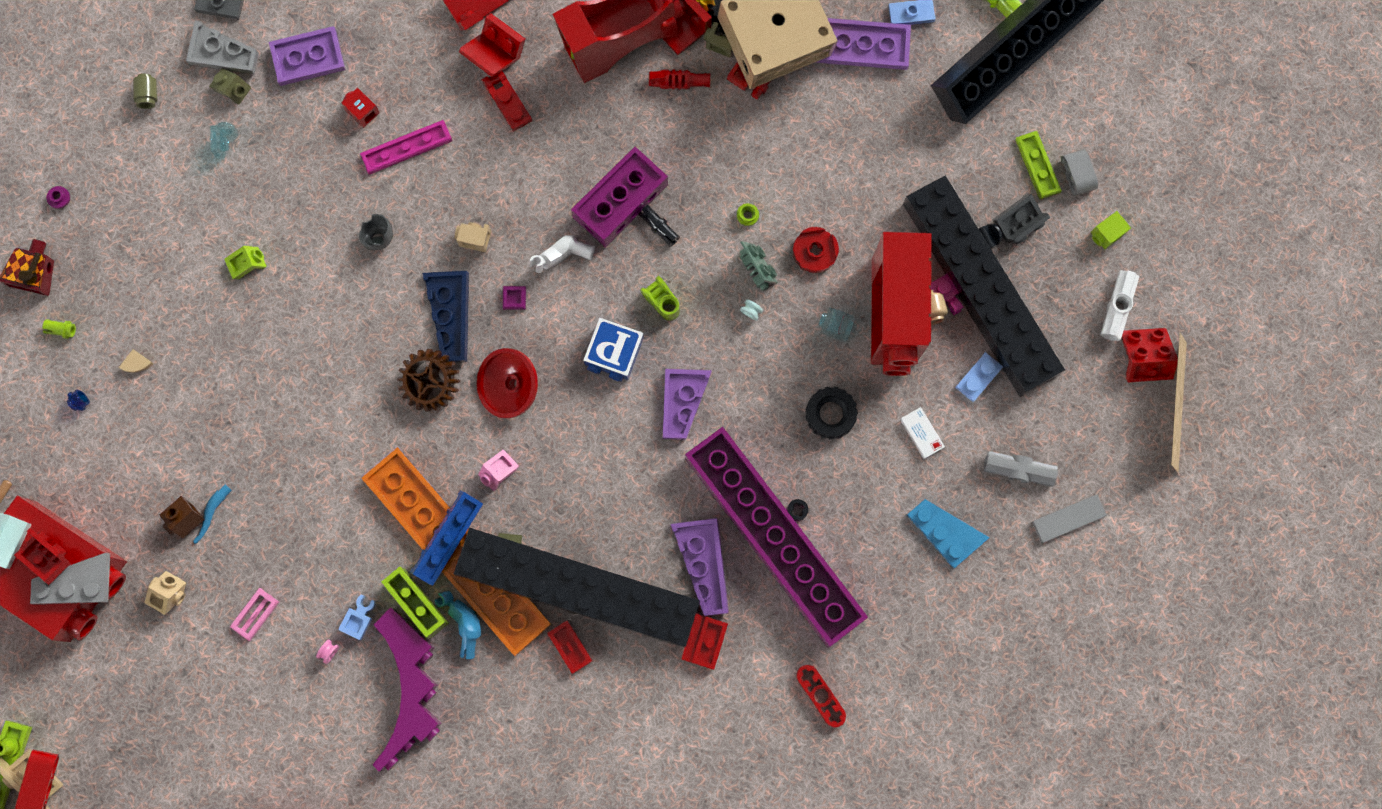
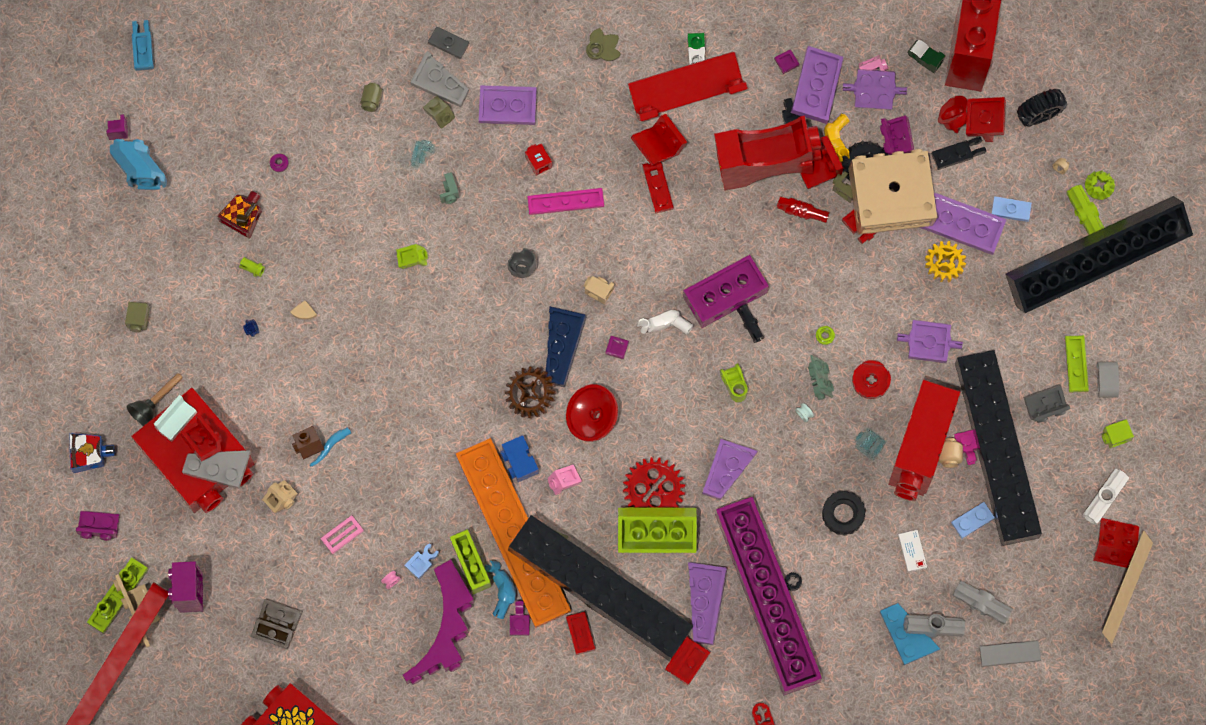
camera: 20 degrees right, 5 degrees down
blue hinge [409,490,483,586] -> none
piece [583,318,644,382] -> none
black plate [978,223,1002,248] -> none
none -> magenta brick [168,561,203,613]
none -> dark brown slope [251,598,303,649]
none -> sand green bracket [439,172,460,204]
none -> blue brick [500,435,539,483]
none -> magenta plate [510,601,529,636]
none -> lime brick [618,508,697,553]
none -> red gear [623,457,685,508]
none -> medium lavender plate [897,320,963,363]
none -> light grey piece [903,614,965,638]
none -> yellow gear [925,241,966,282]

